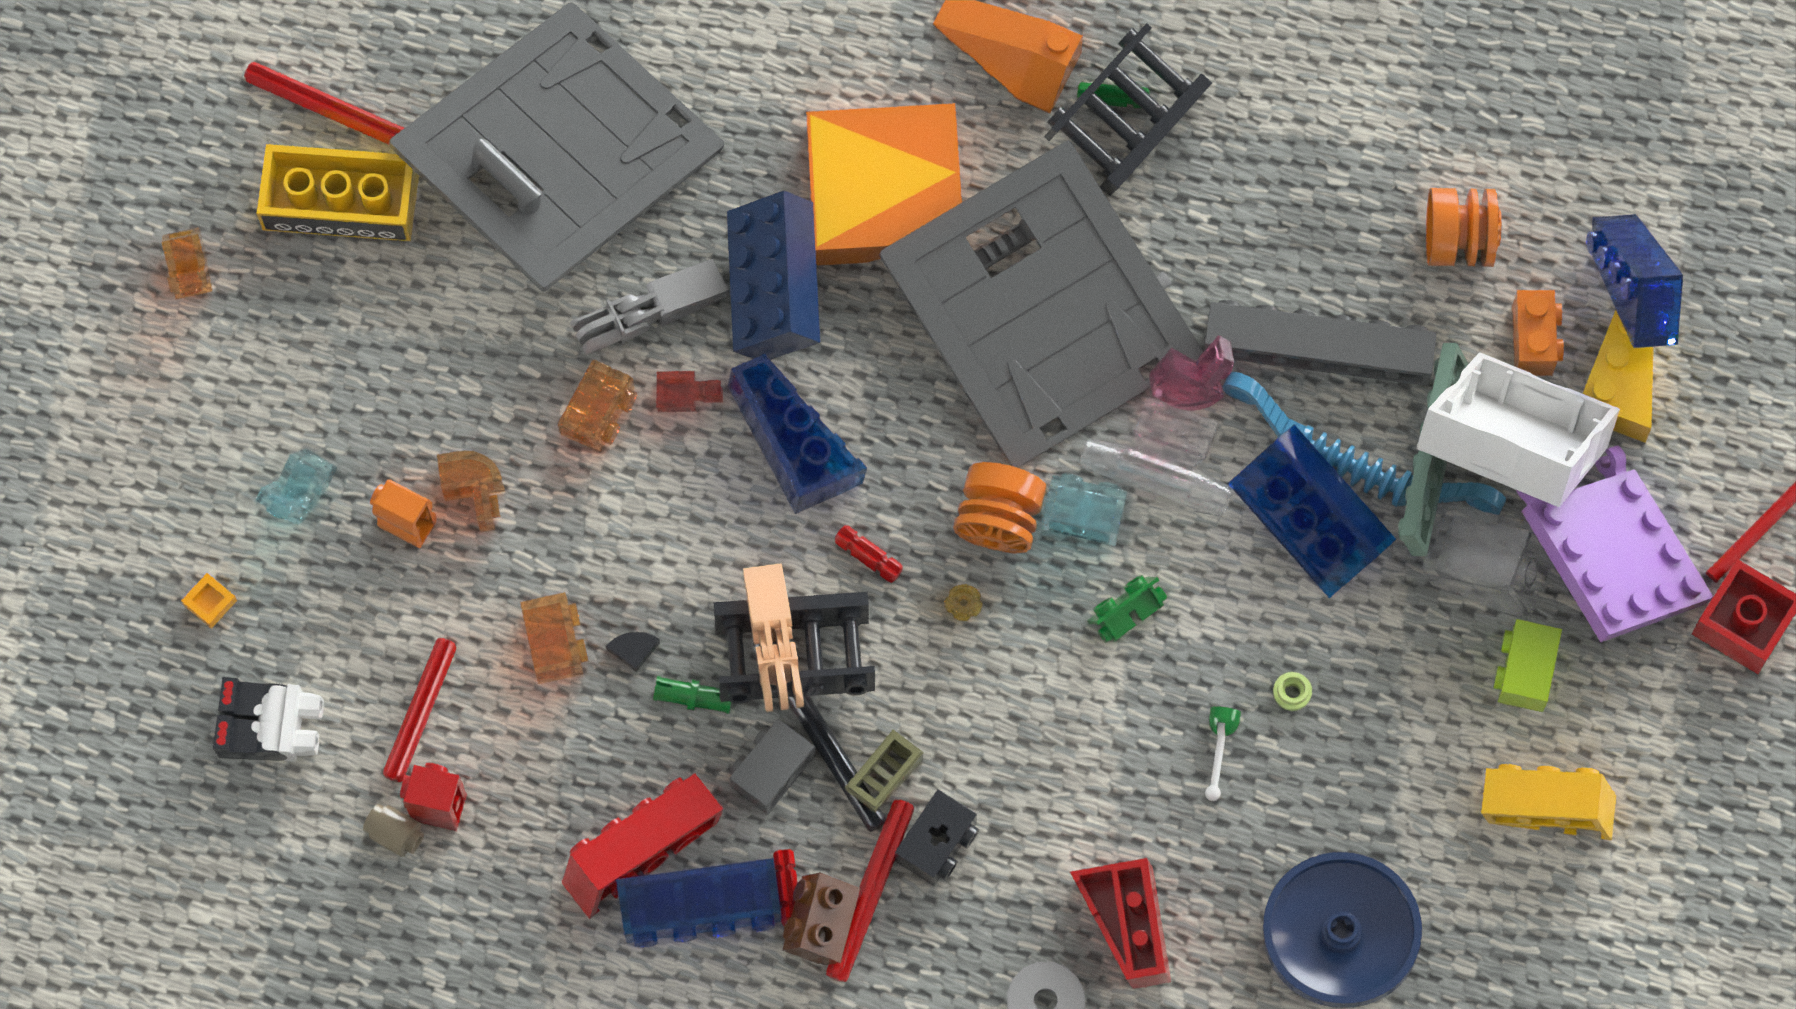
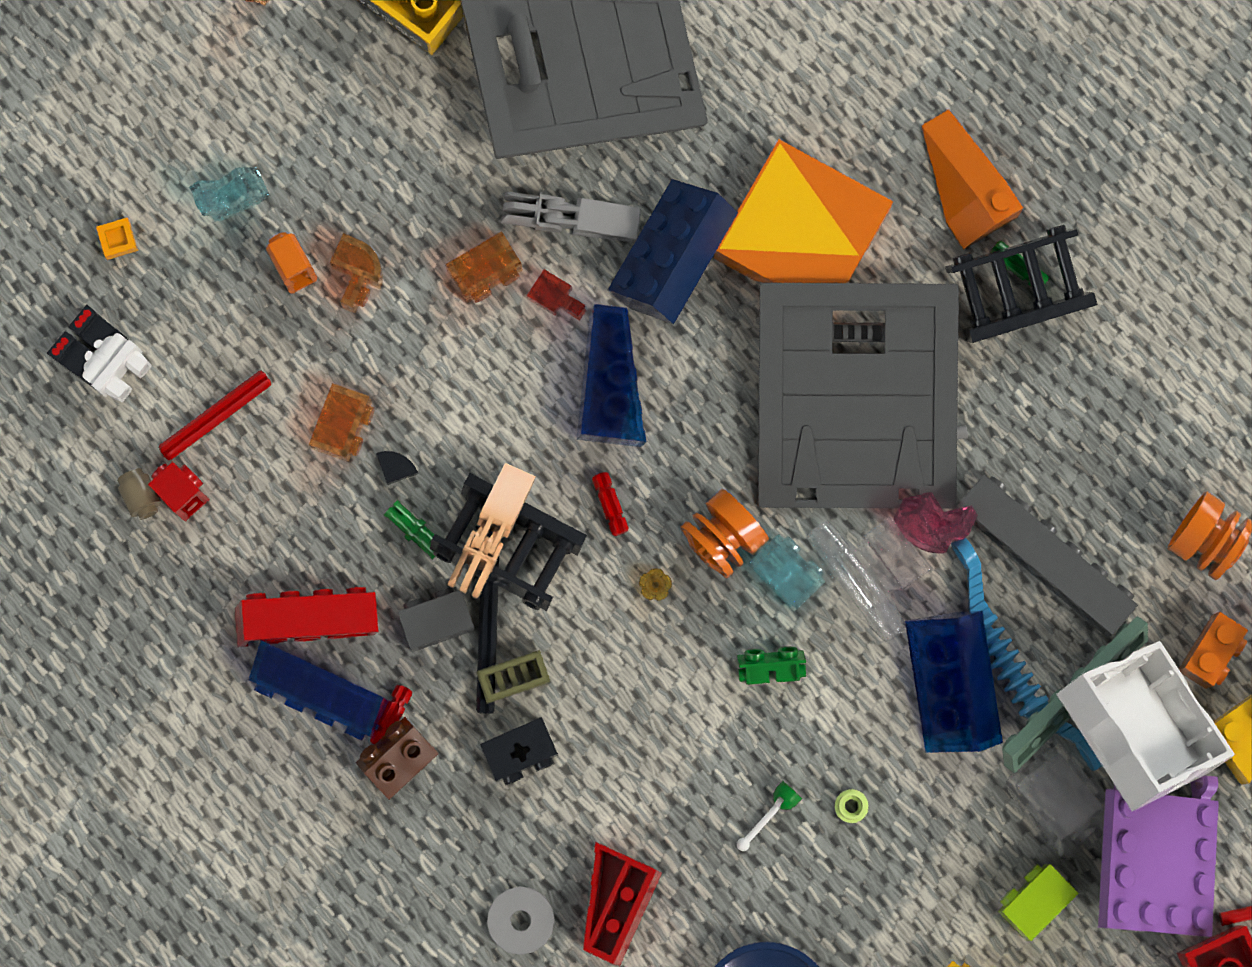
camera: 30 degrees right, 10 degrees up
red axle [826,800,914,982] -> none

